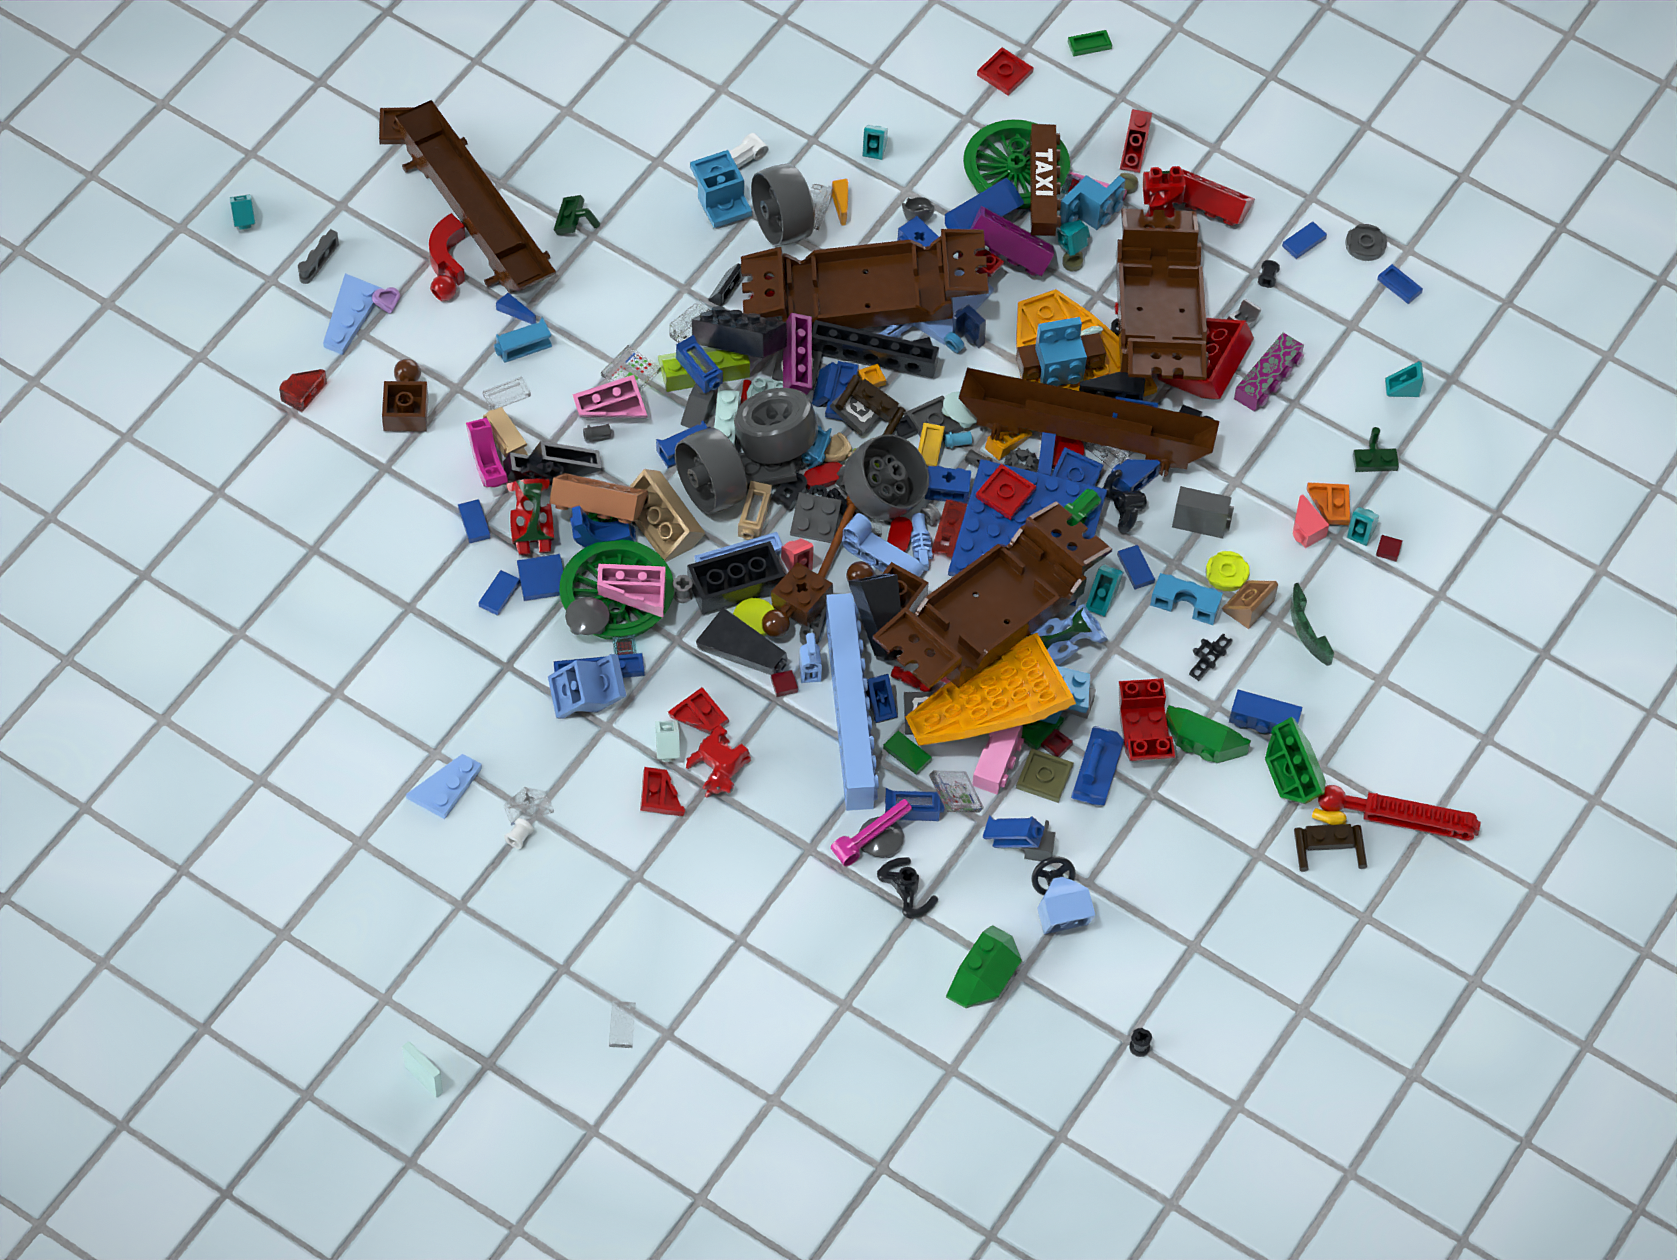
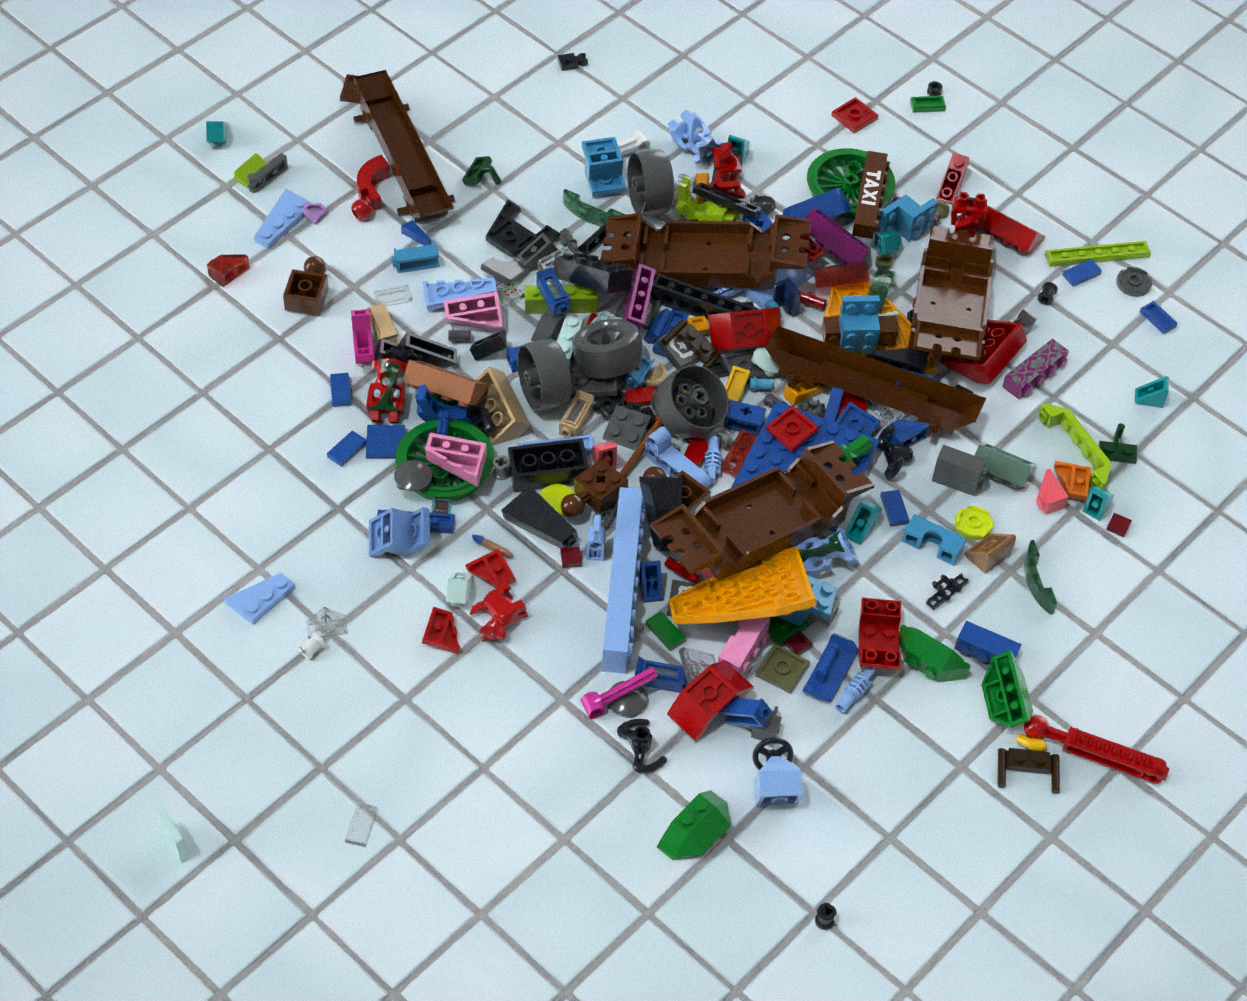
camera: 10 degrees right, 5 degrees down
none -> lime slope [234,153,267,188]
none -> light blue wing [422,278,497,311]
none -> blue axle [437,411,449,436]
none -> black slope [469,330,507,361]
none -> black plate [471,406,497,437]
none -> medium nougat piece [472,534,513,558]
none -> tile [481,258,530,285]
none -> black wing [486,200,560,258]
none -> dark grey slope [517,233,561,268]
none -> black plate [558,53,588,71]
none -> dark grey axle [560,228,579,254]
none -> clear green slope [563,189,626,227]
none -> red slope [667,660,754,742]
none -> light blue hips [668,110,722,164]
none -> lime hips [676,176,740,221]
none -> black tile [692,182,762,219]
none -> red slope [708,307,781,351]
none -> red hips [709,142,746,199]
none -> red pin [800,290,827,310]
none -> clear red brick [813,261,869,288]
none -> light blue hinge [835,667,875,713]
none -> clear green slope [868,267,896,314]
none -> black bush [927,81,943,96]
none -> sand green slope [974,443,1037,489]
none -> lime slope [1038,403,1112,489]
none -> lime tile [1045,241,1151,267]

